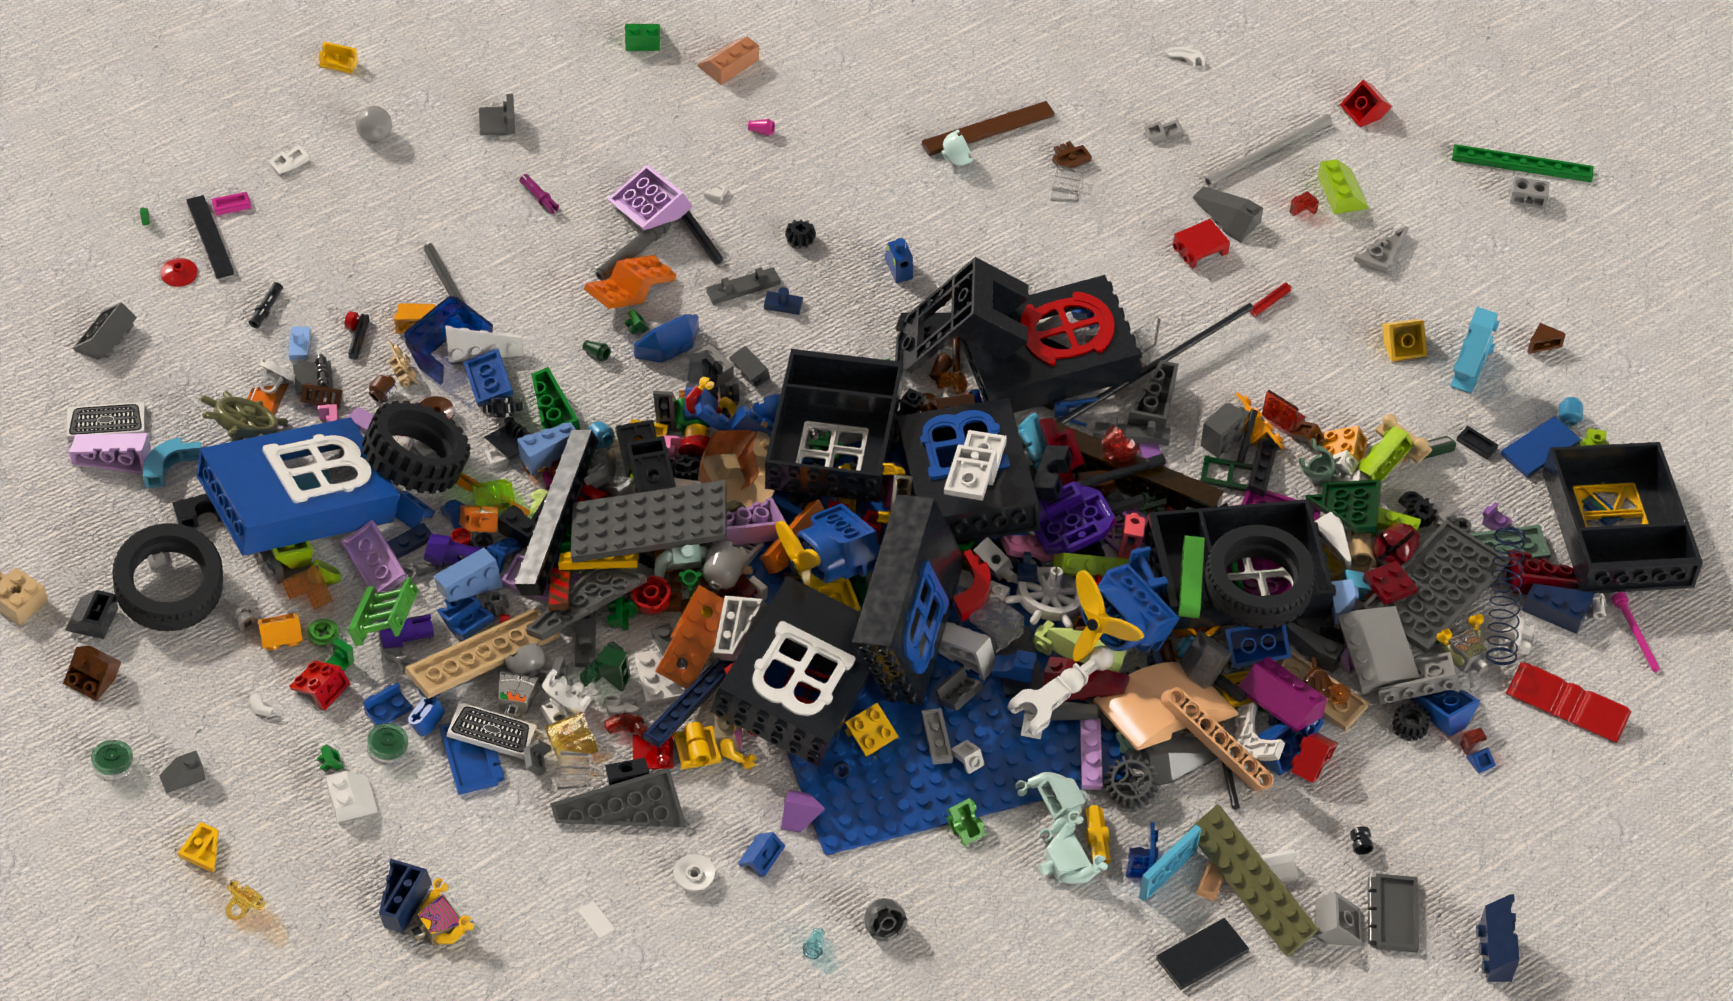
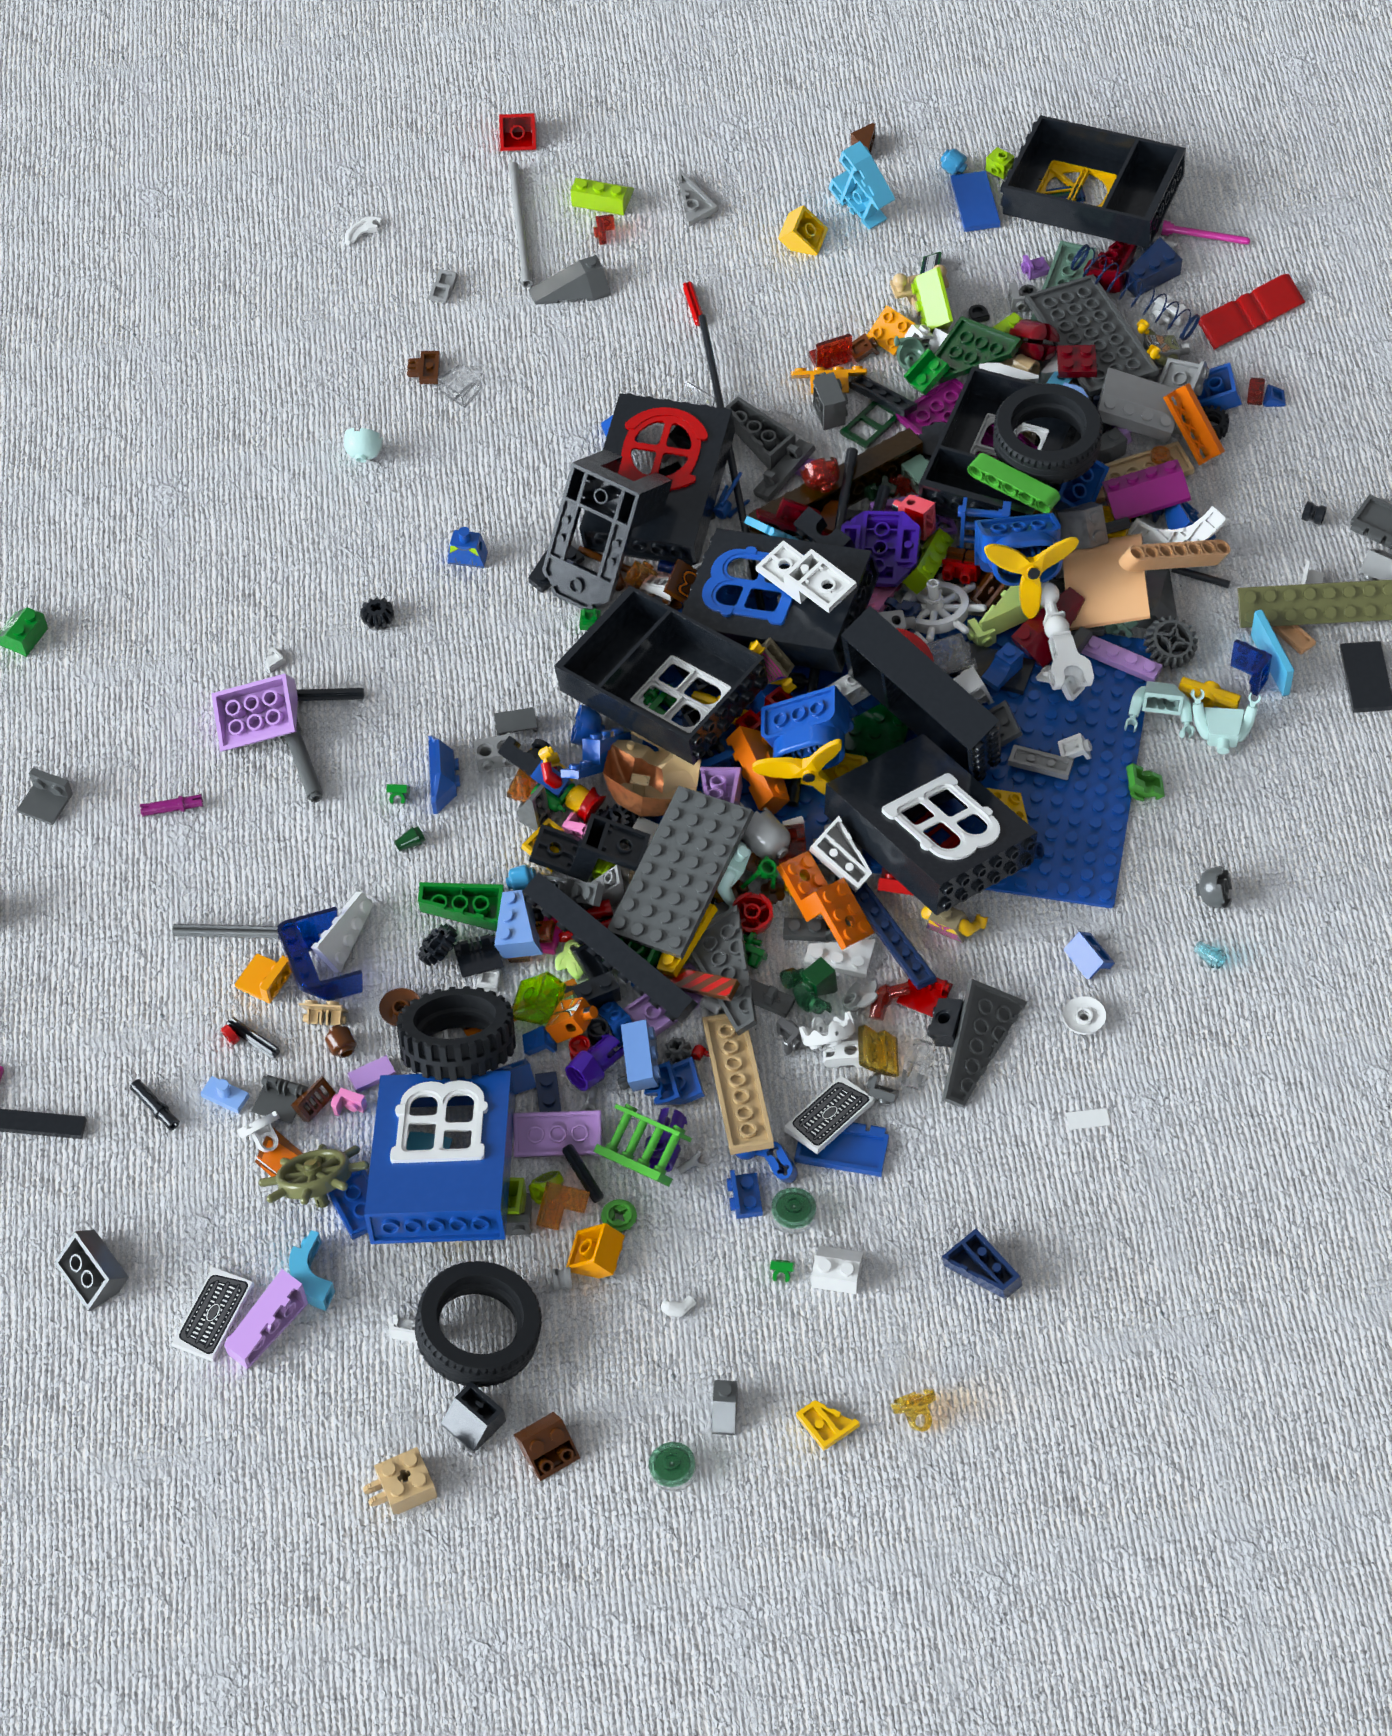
camera: 55 degrees left, 5 degrees up
red dish [160,258,198,287] -> none
black arch [172,494,222,528] -> none
red bracket [289,660,351,711] -> none
green bracket [325,637,354,671] -> none
torso [410,878,474,945] -> none
blue plate [463,349,514,407] -> none
light grey torso [498,672,539,719] -> none
light grey cylinder [504,643,545,677] -> none
orange bracket [584,255,677,309] -> none
yellow plate [673,722,721,770] -> none
nougat slope [698,36,759,85] -> none
dark grey hinge [706,267,781,305] -> none
dark pink cone [748,119,775,136] -> none
dark blue tile [764,287,803,315] -> none
medium lavender slope [781,790,825,833] -> none
reddish brown tile [921,101,1054,156] -> none
red panel [1172,219,1230,269] -> none
black bar [1237,409,1258,463] -> none
red brick [1291,732,1338,783] -> none
reddish brown piece [1303,657,1333,692] -> none
black gear [1403,495,1437,529] -> none
green tile [1452,144,1594,183] -> none
black tile [1456,426,1499,460] -> none
light grey brick [1510,176,1550,209] -> none
none -> black axle [562,1144,604,1203]
none -> green bracket [904,348,951,396]
none -> orange fence [1163,383,1225,466]

